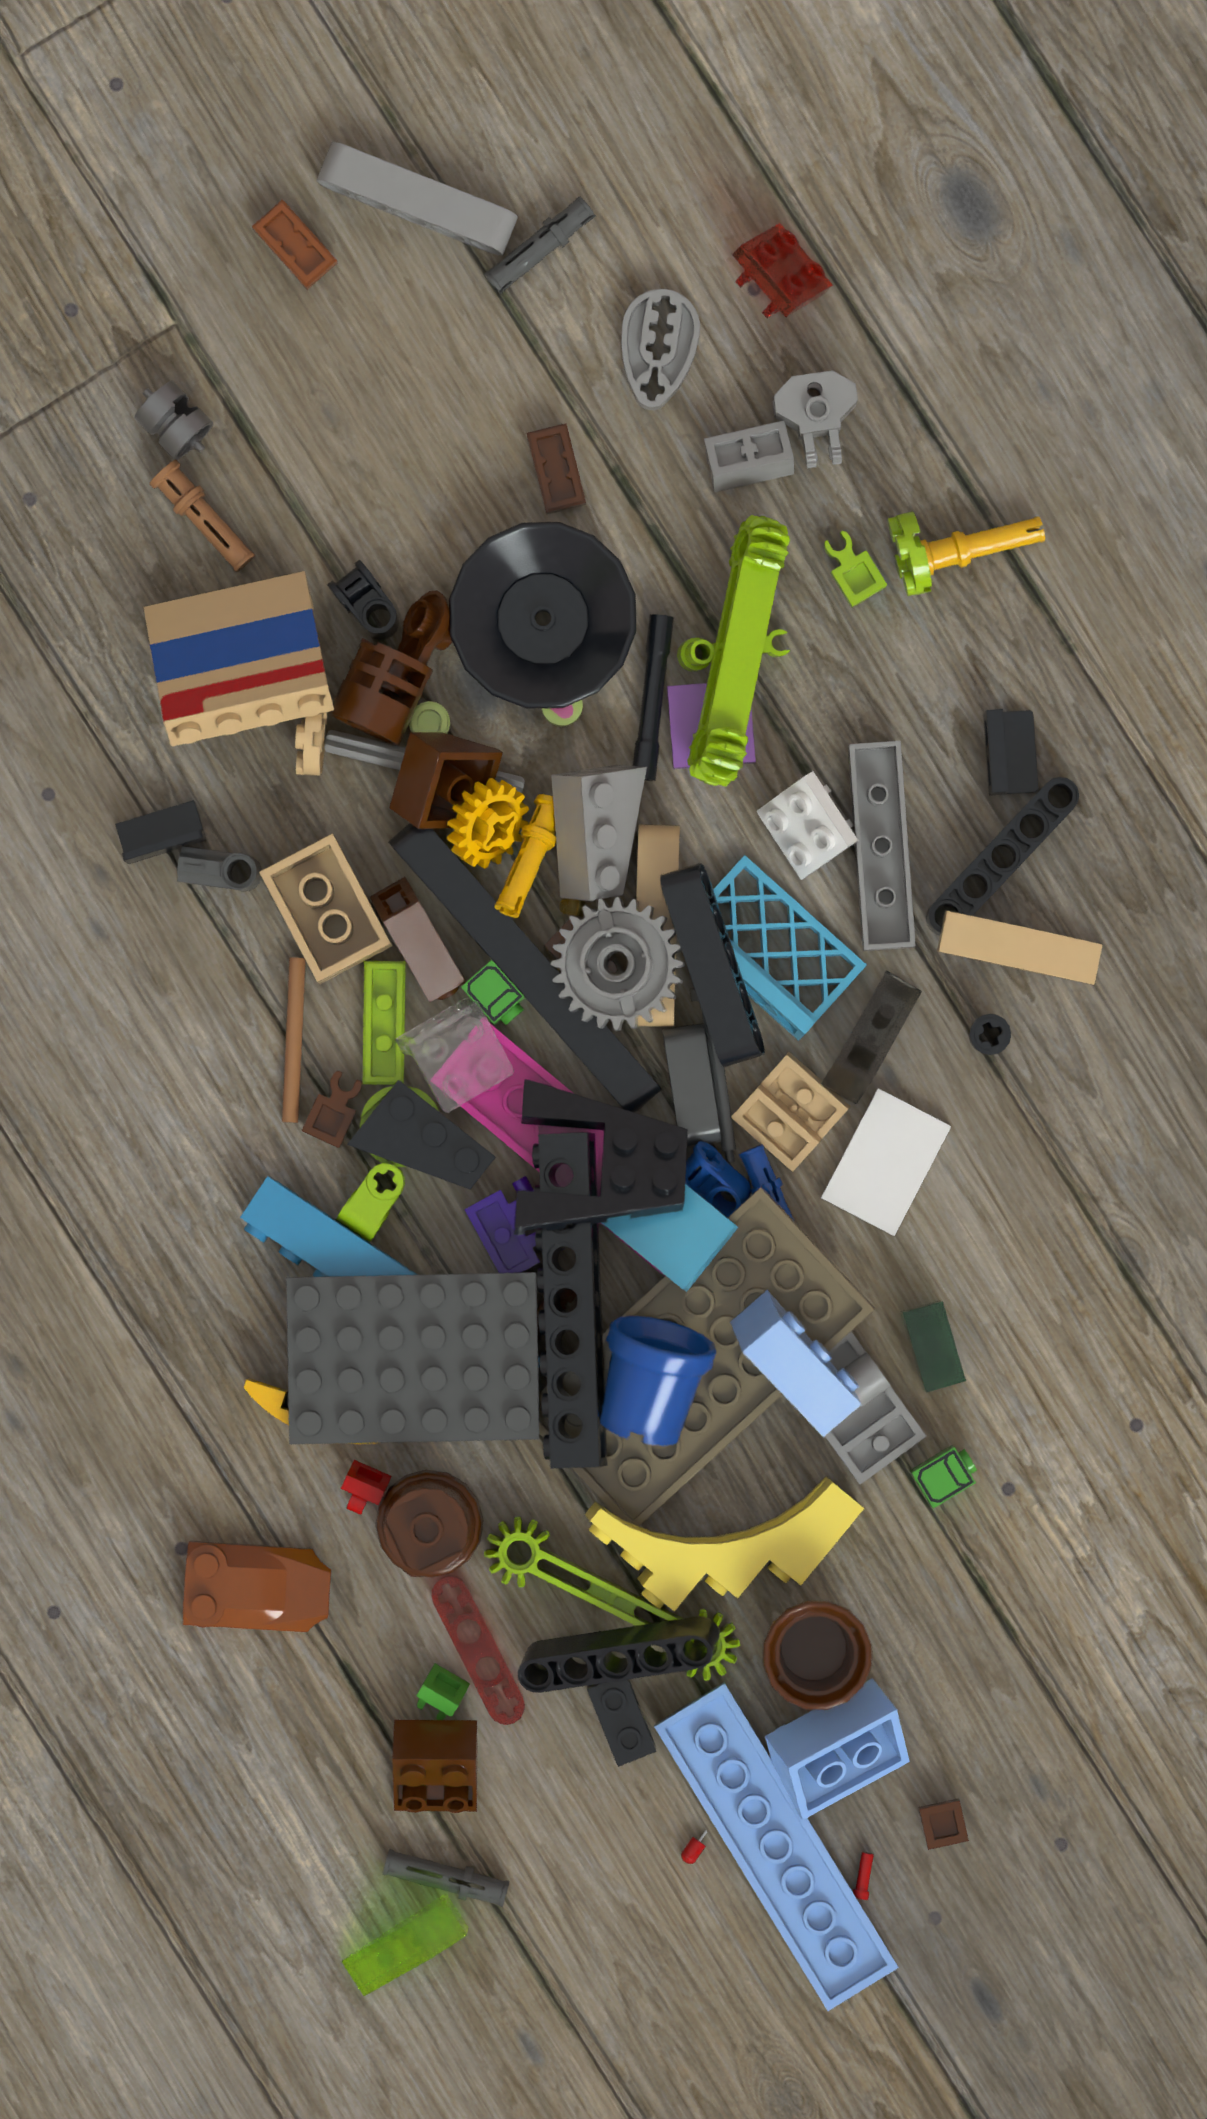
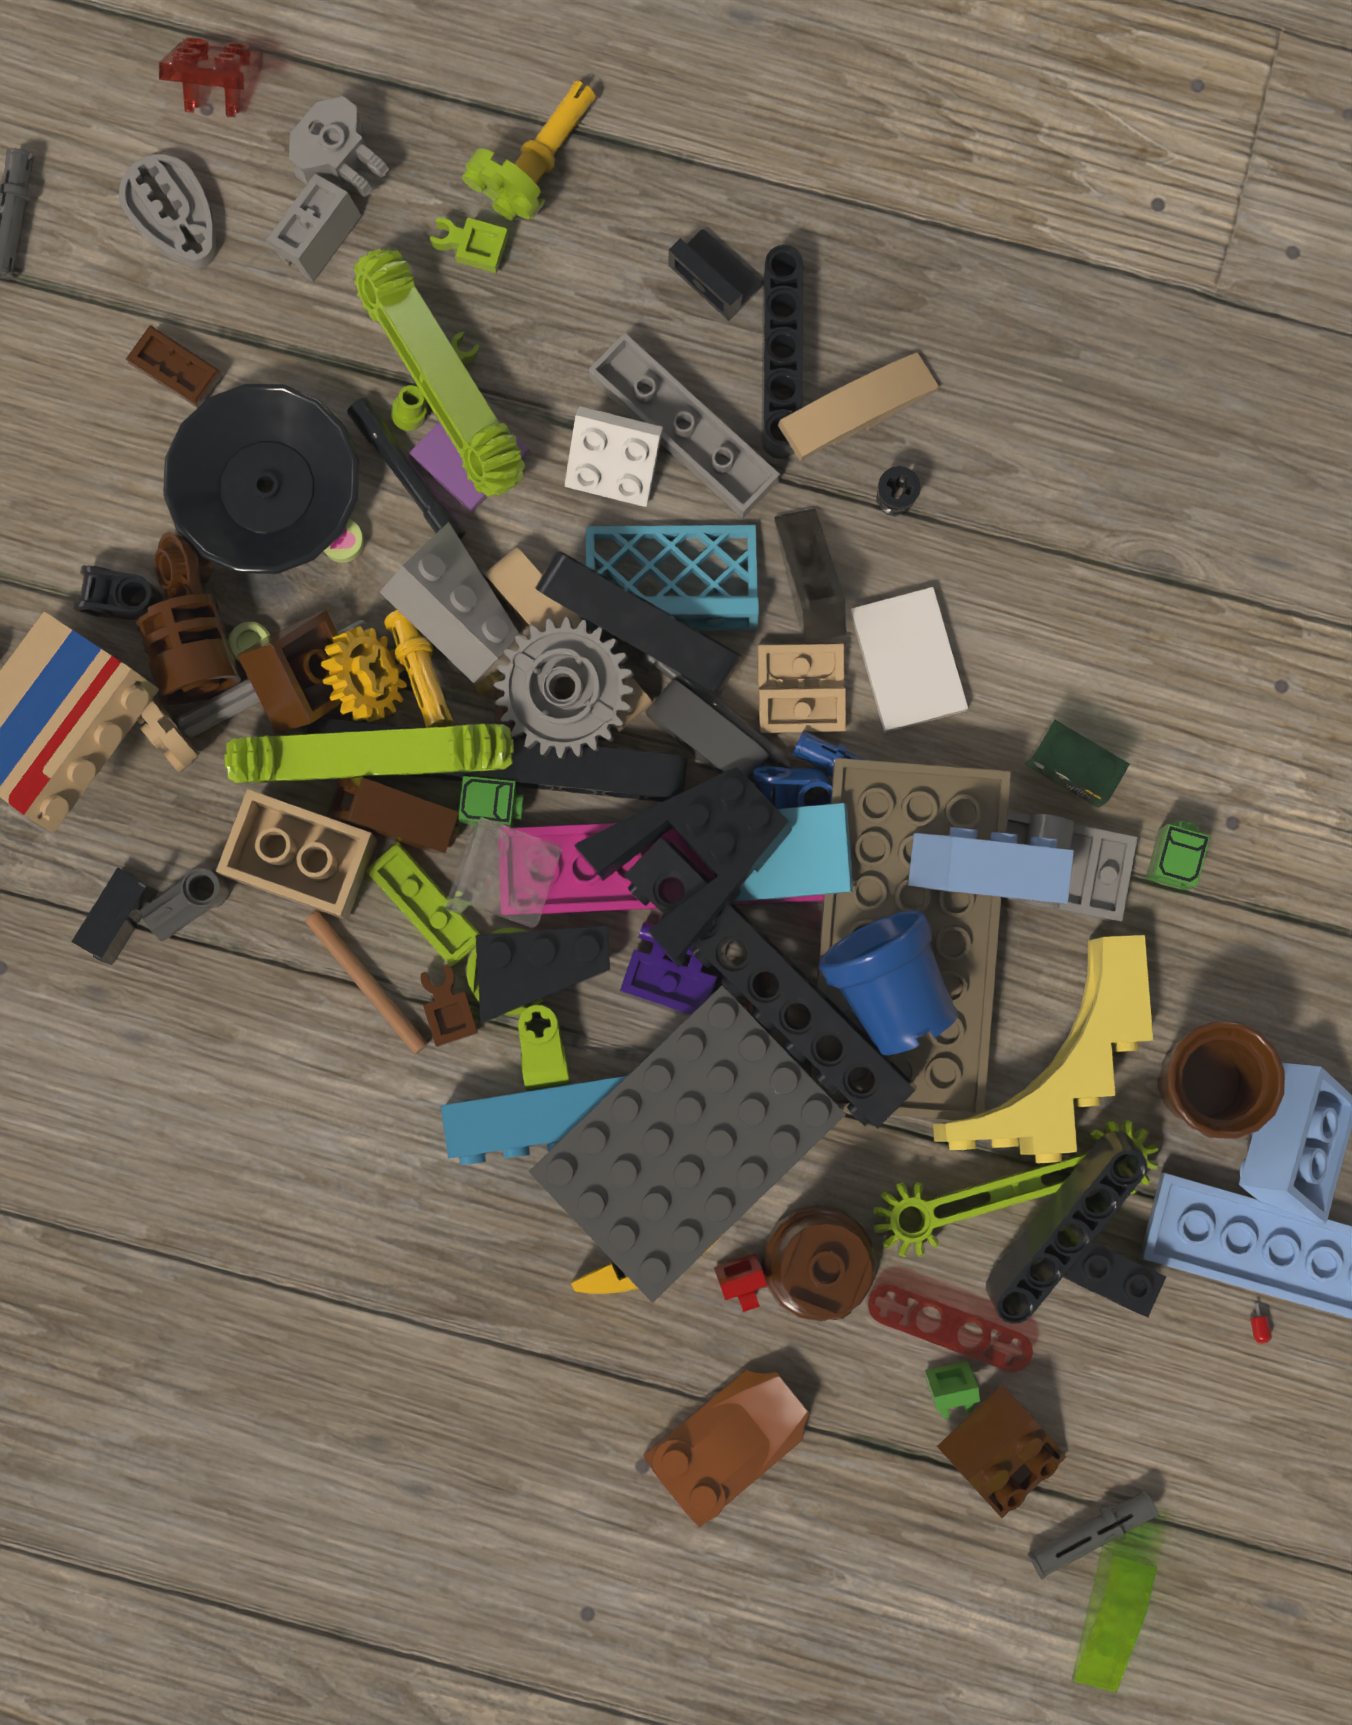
camera: 45 degrees left, 5 degrees down
none -> lime arm [224,724,514,783]

